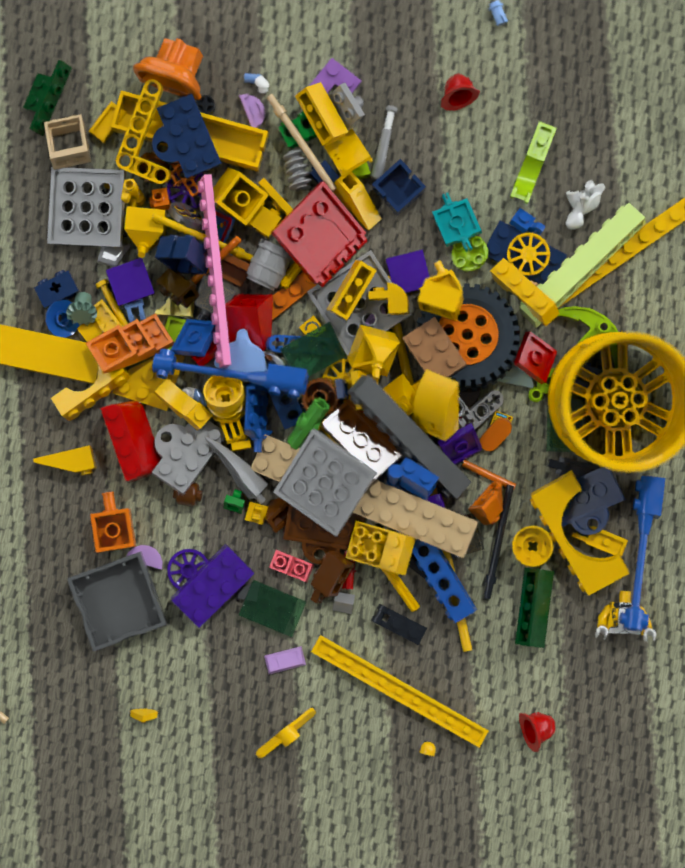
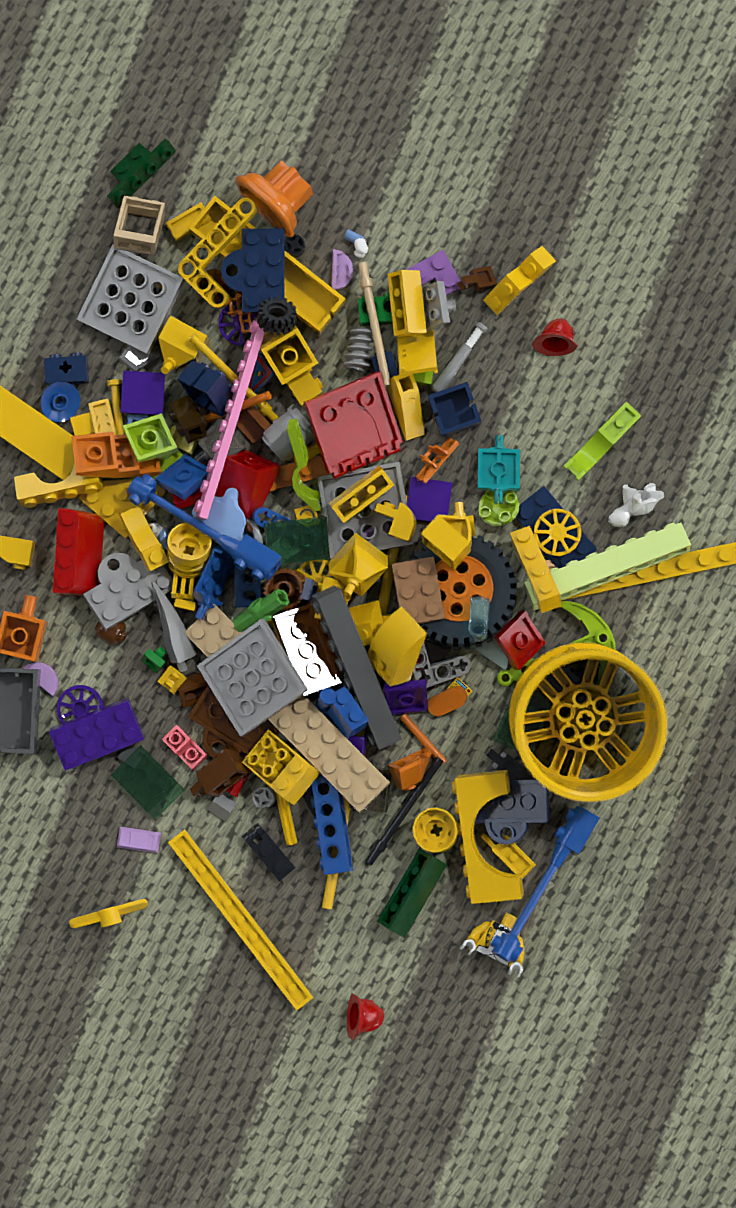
camera: 30 degrees right, 0 degrees up
sand green gear [66,292,97,326] -> none
yellow piece [121,178,146,207] -> none
orange plate [149,187,170,210] -> none
flat silver tile [168,202,204,229] -> none
yellow plate [258,178,293,216] -> none
yellow hinge [419,742,436,756] -> none
light blue pin [489,0,508,26] -> none
blue plate [509,208,545,236] -> none
none -> lime slope [122,413,177,462]
none -> light grey wheel [252,786,276,808]
none -> black tyre [257,297,296,336]
none -> lime piece [287,418,321,511]
none -> orange piece [416,437,459,484]
none -> reddish brown plate [457,266,497,291]
none -> clear light blue piece [468,597,490,642]
none -> yellow arch [483,246,556,315]

